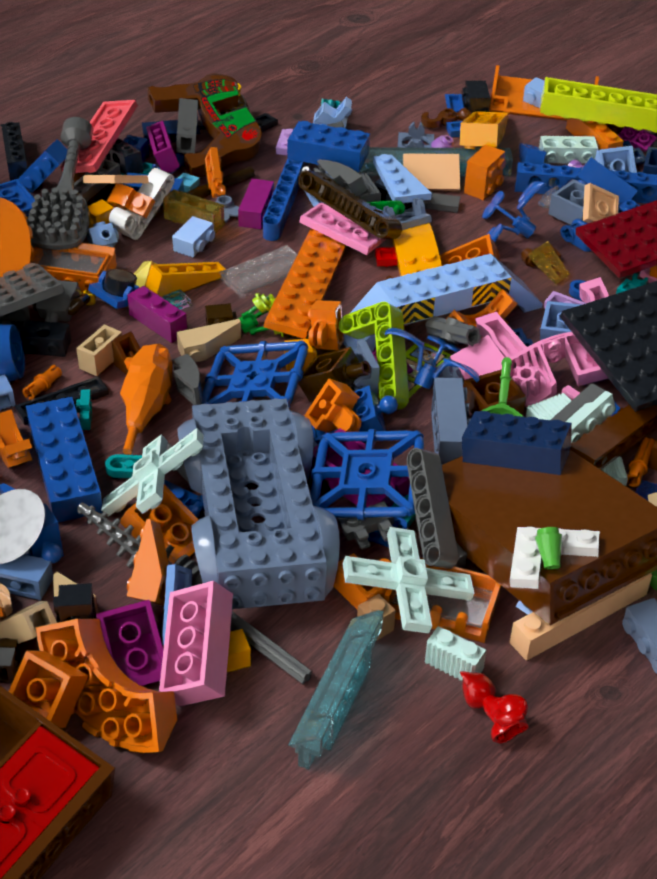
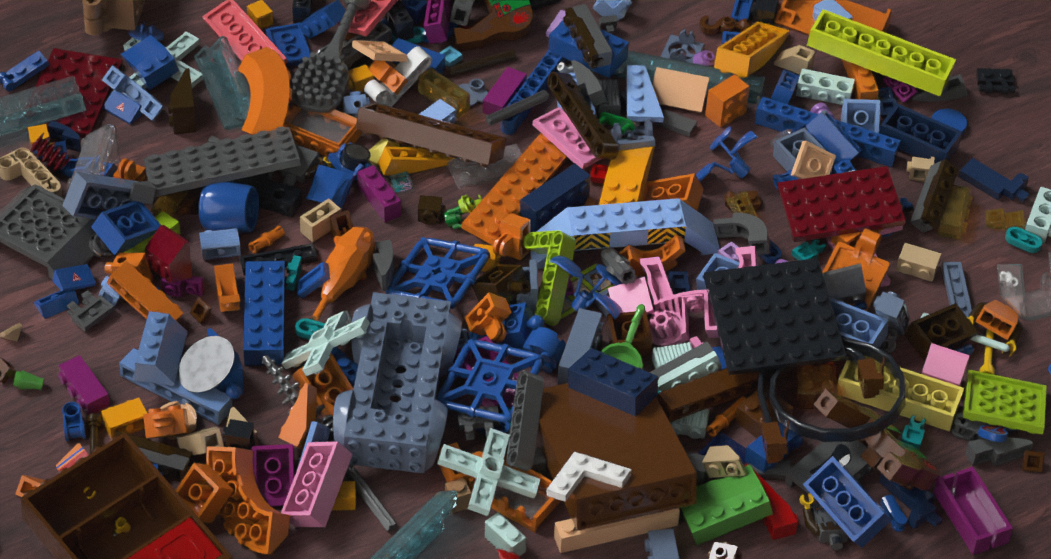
camera: 15 degrees right, 5 degrees up
tan slope [177,319,241,362] -> none
orange hinge [205,147,226,198] -> none
bright green cone [535,527,562,570] -> none
none -> blue tile [297,261,330,298]
none -> blue slope [306,165,355,210]
none -> reddish brown brick [356,103,507,166]
none -> dark grey axle [486,90,549,126]
none -> dark blue brick [520,164,591,232]
none -> blue brick [521,327,566,373]
none -> piece [563,4,612,69]
none -> dark grey arch [713,213,771,255]
none -> tan slope [774,45,816,75]

